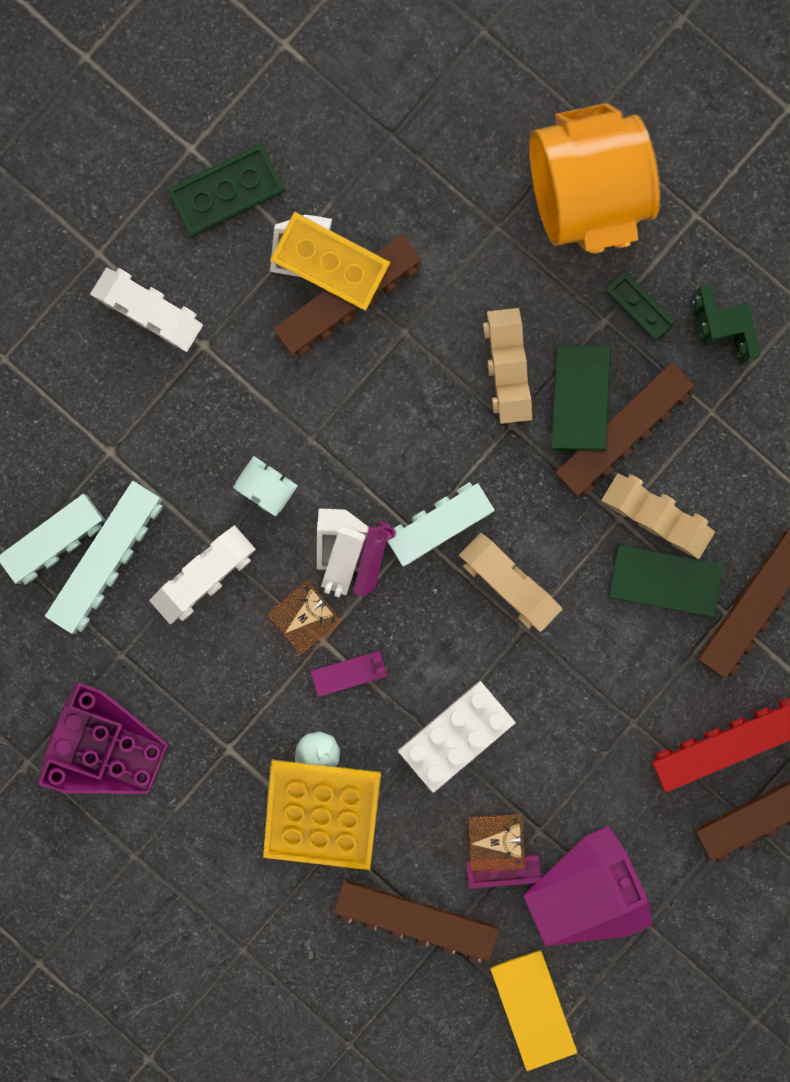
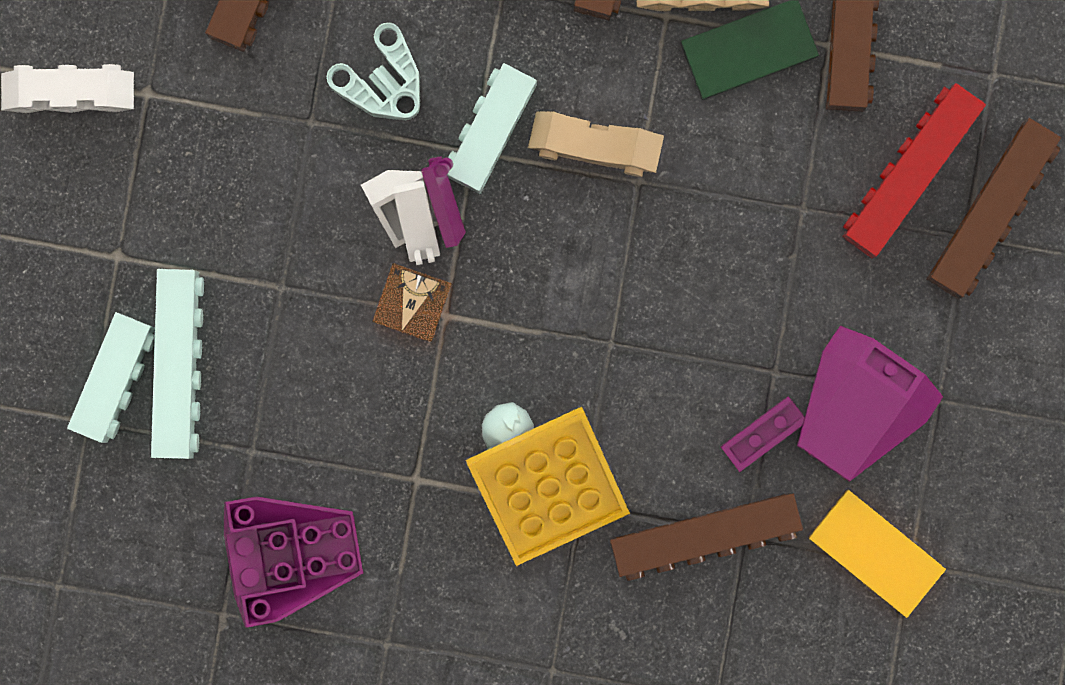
camera: 30 degrees left, 0 degrees up
white brick [149,525,256,625] -> none
light aqua brick [233,456,298,516] -> none
magenta hinge [310,651,387,697] -> none
white brick [398,681,516,793] -> none
clear orange tile [469,814,526,873] -> none
none -> light aqua connector [326,23,420,120]

